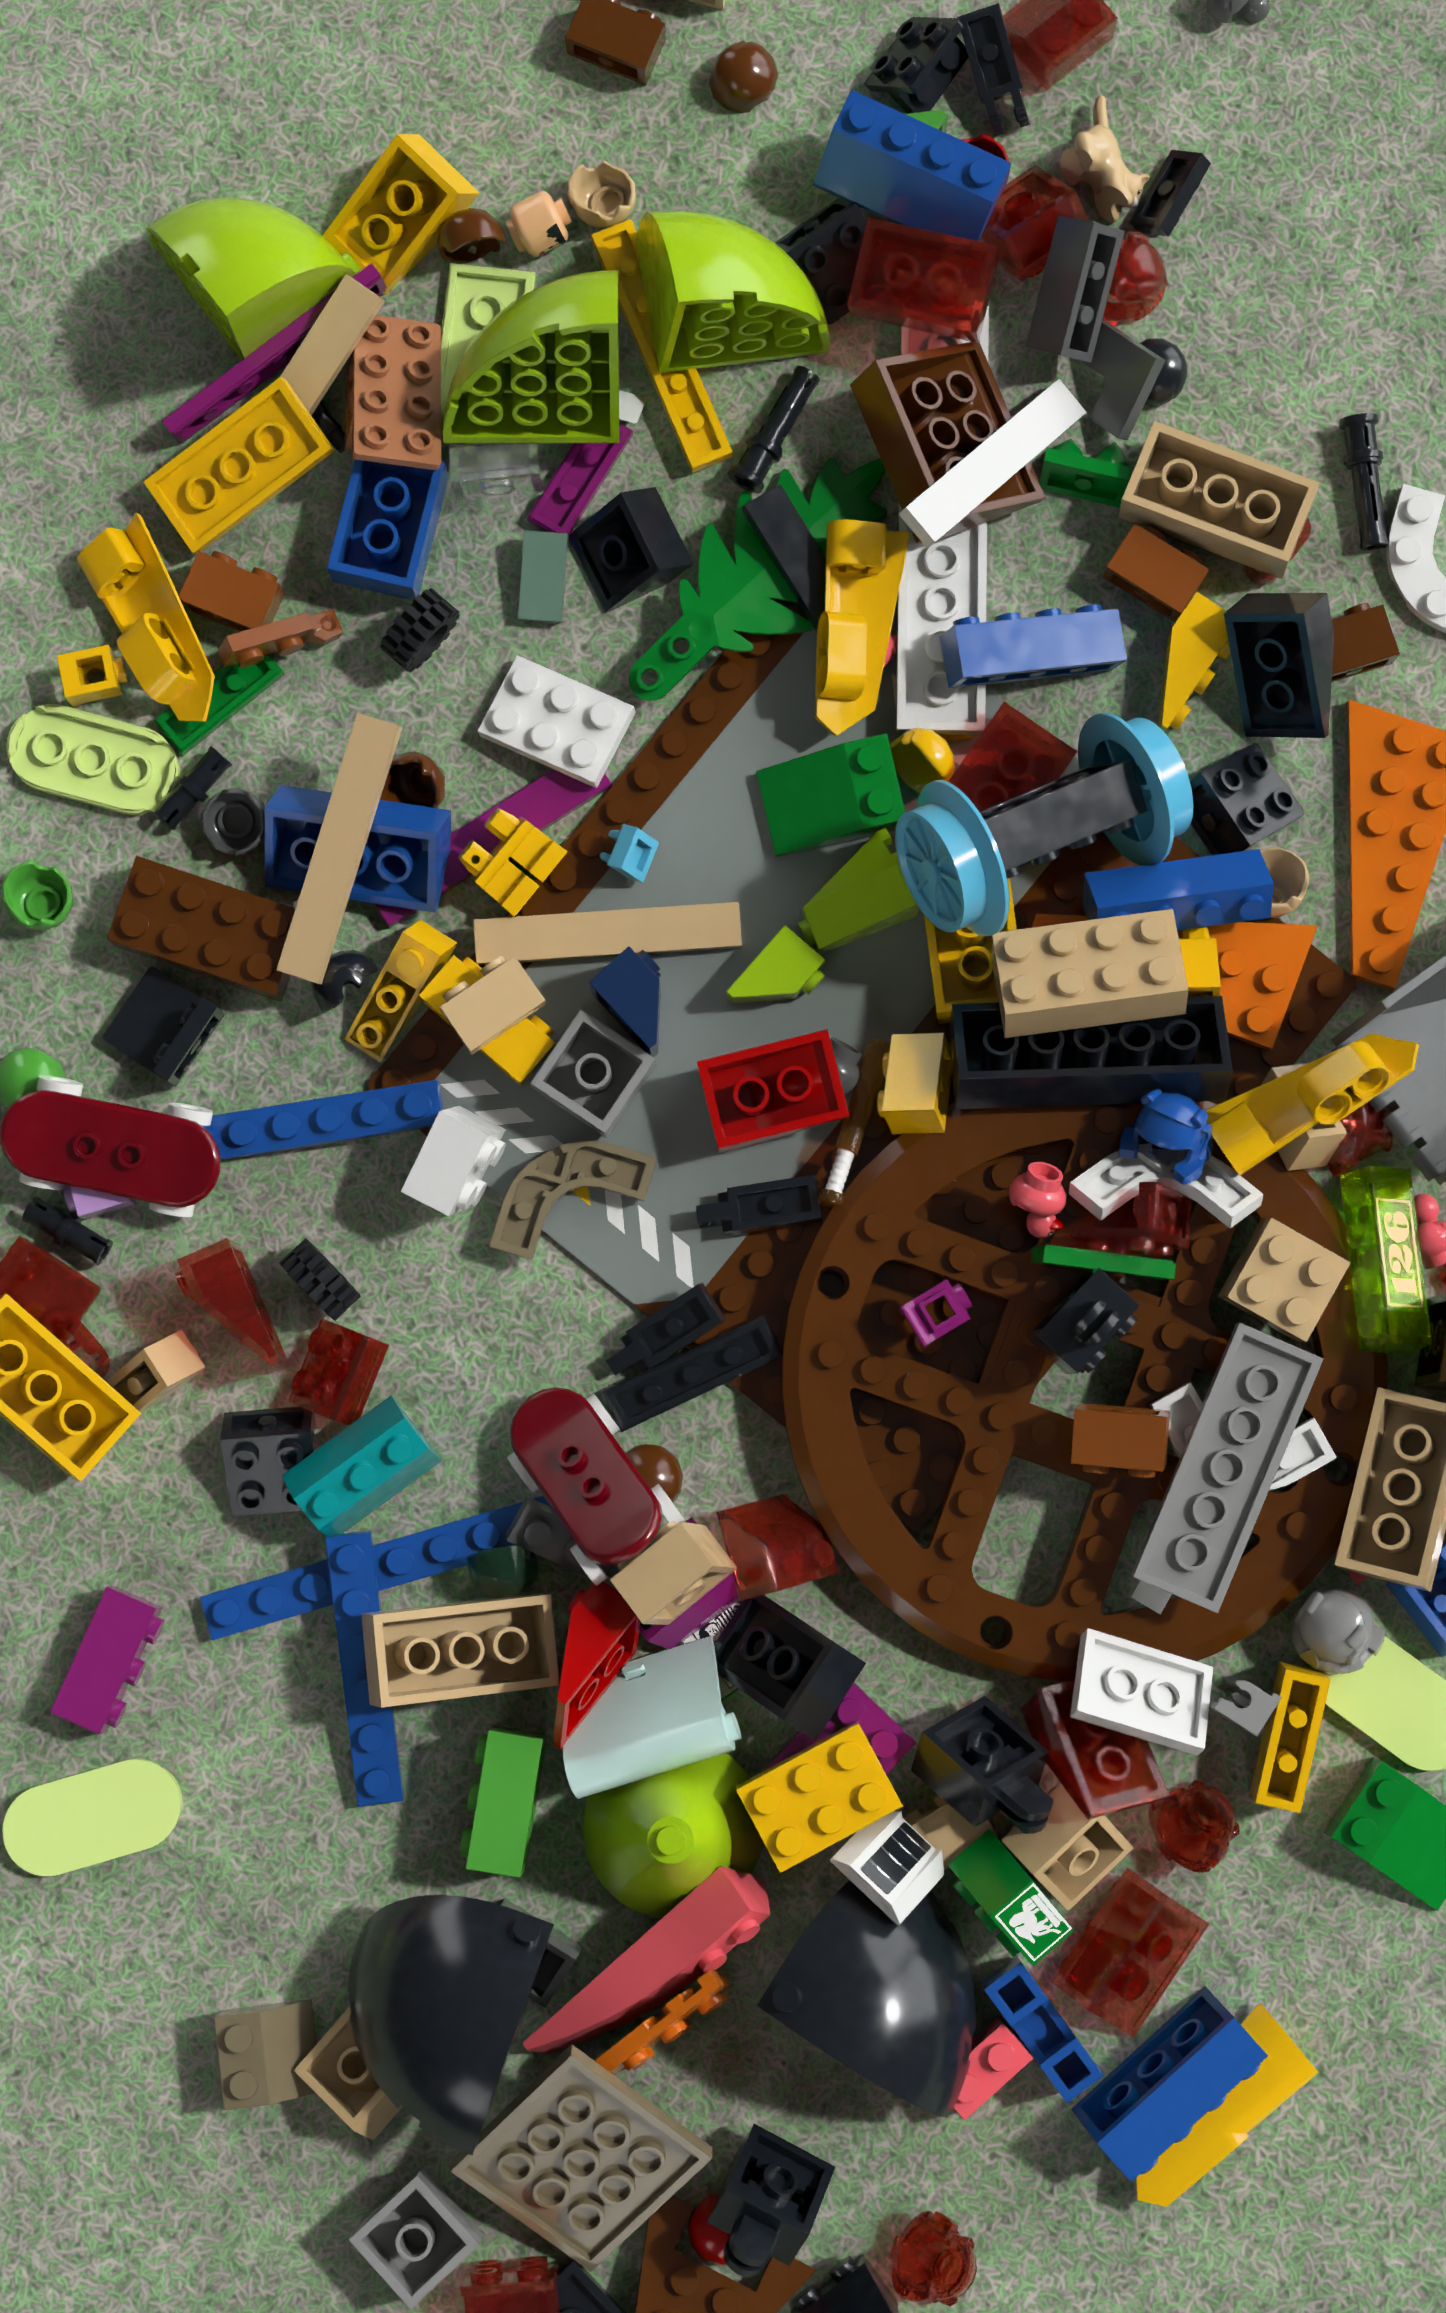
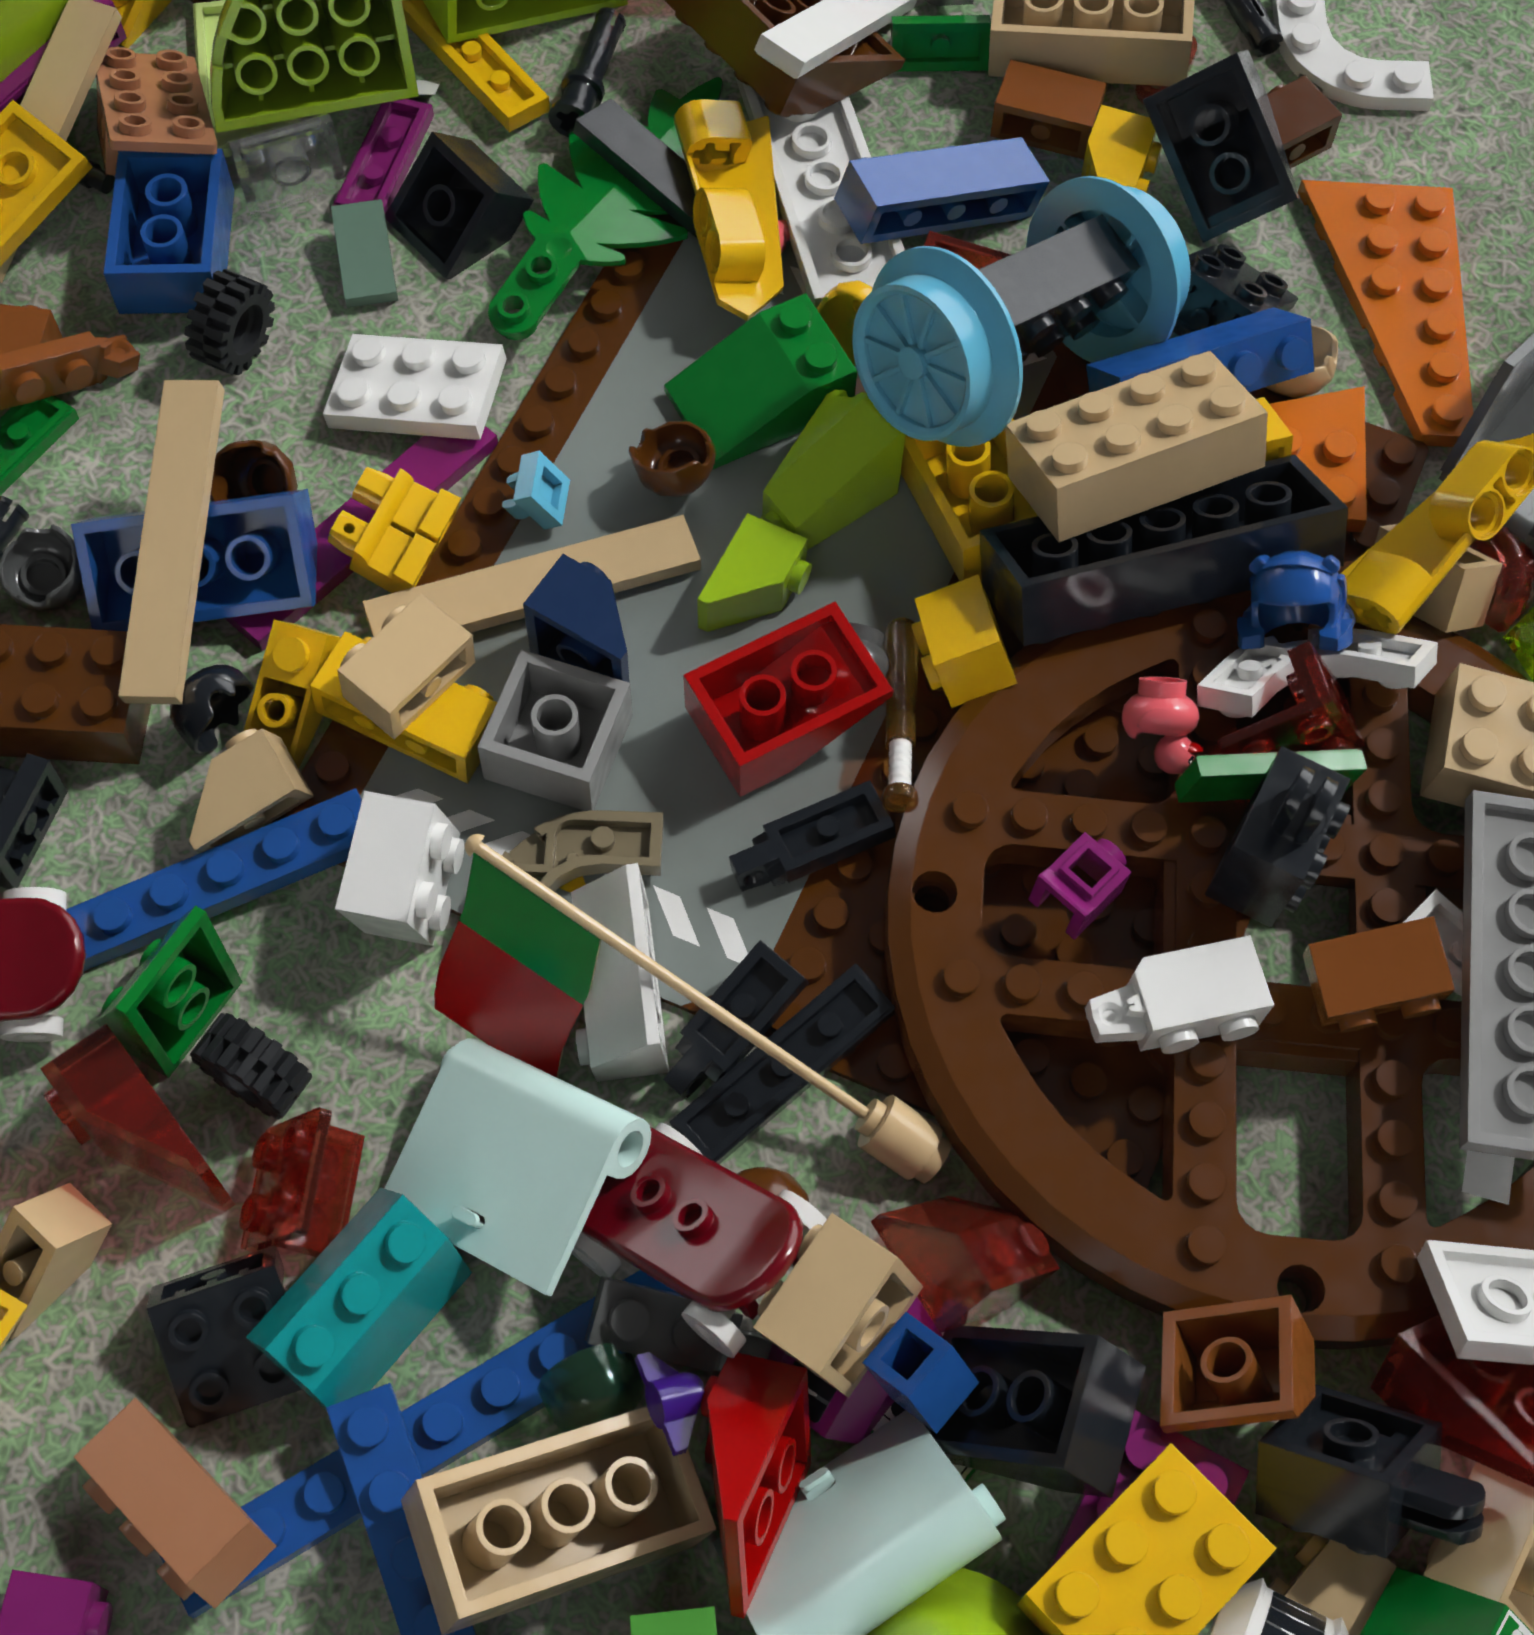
camera: 20 degrees left, 20 degrees down
none -> nougat brick [74,1397,276,1609]
none -> green slope [96,905,243,1078]
none -> tan slope [189,728,314,853]
none -> light aqua door [384,1038,651,1296]
none -> flag [434,834,951,1184]
none -> white slope [571,863,669,1082]
none -> reddish brown hair [629,421,716,497]
none -> dark purple piece [635,1352,704,1456]
none -> blue brick [862,1312,979,1434]
none -> white hinge [1085,935,1274,1054]
none -> dark orange slope [1160,1295,1316,1433]

